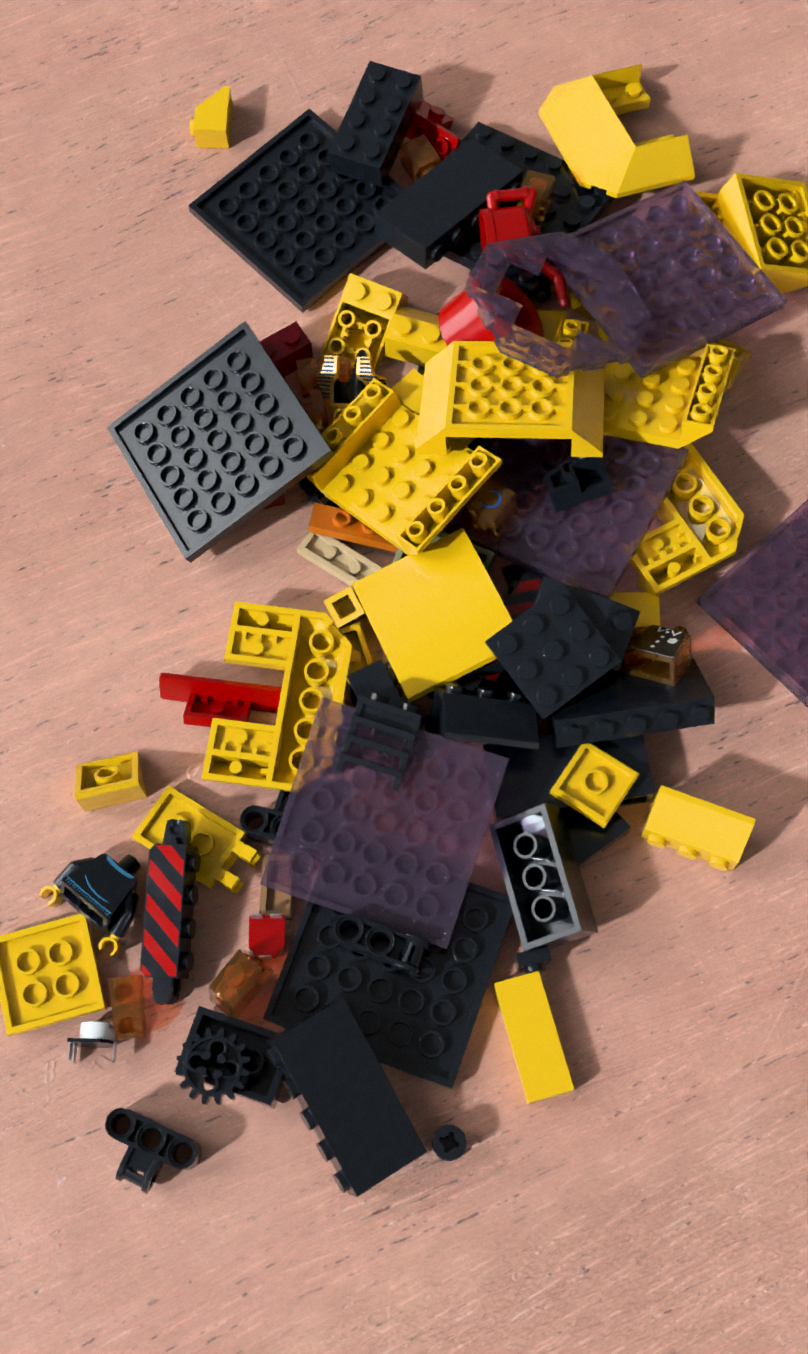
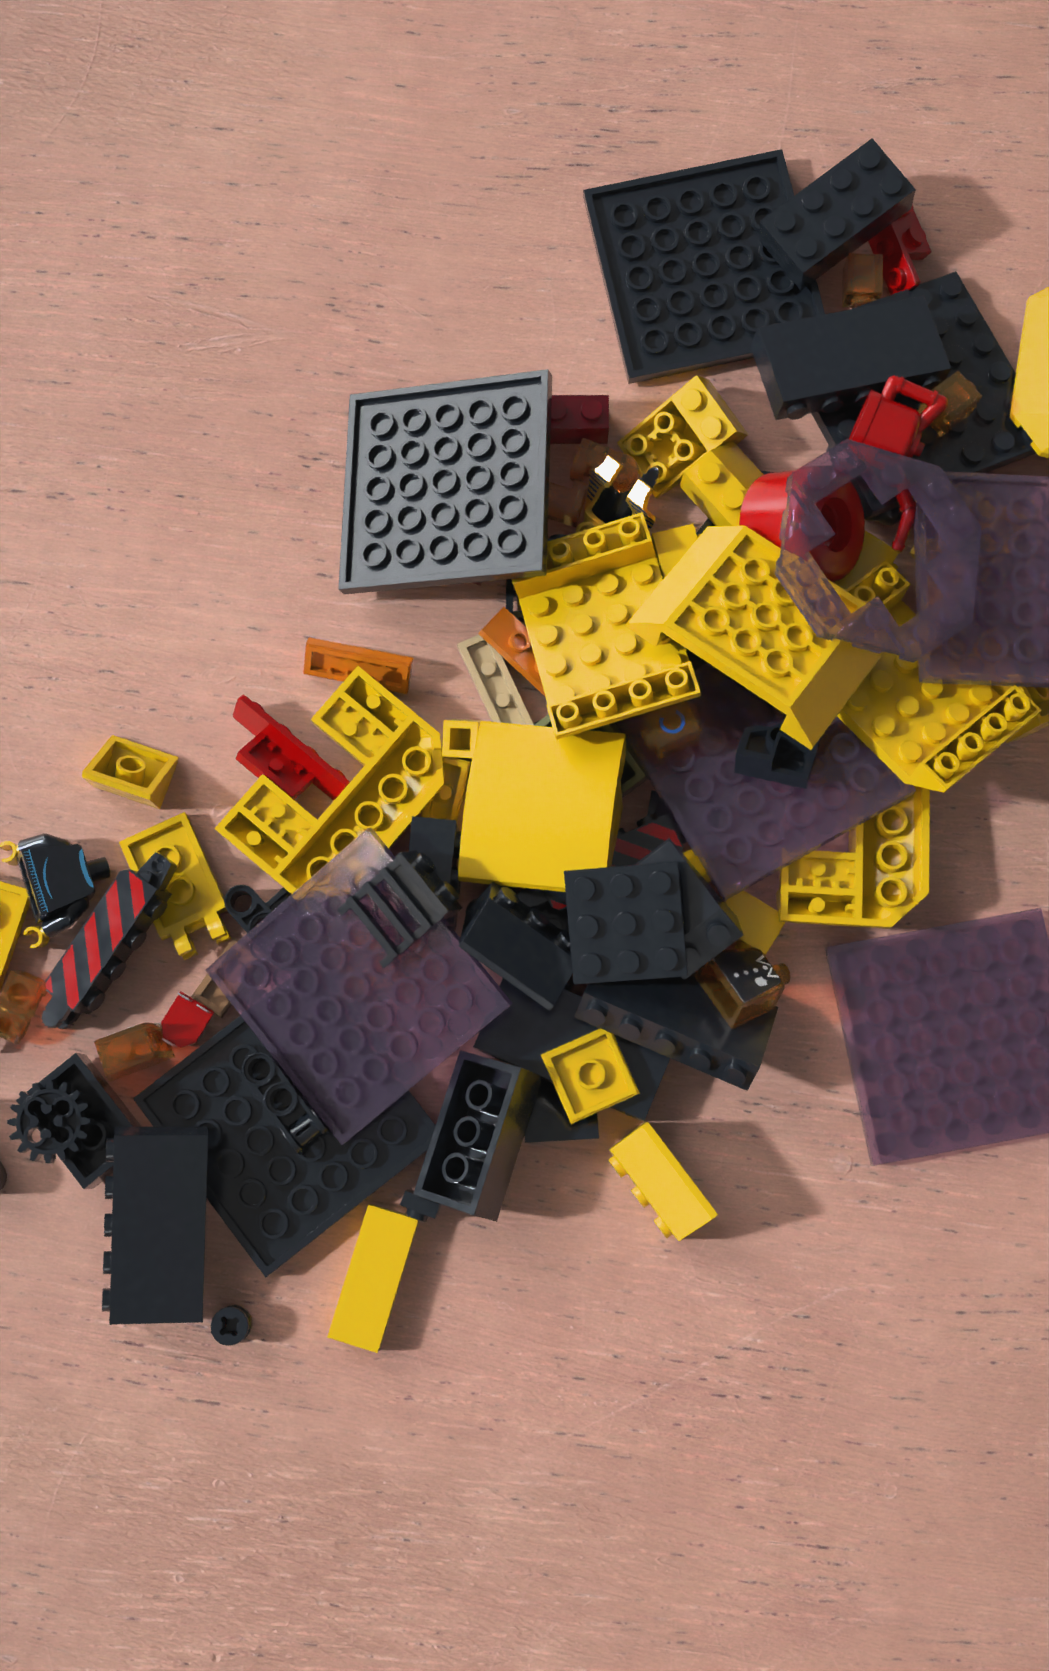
camera: 30 degrees right, 10 degrees up
yellow slope [189,86,233,149] -> none
none -> orange plate [303,637,413,694]

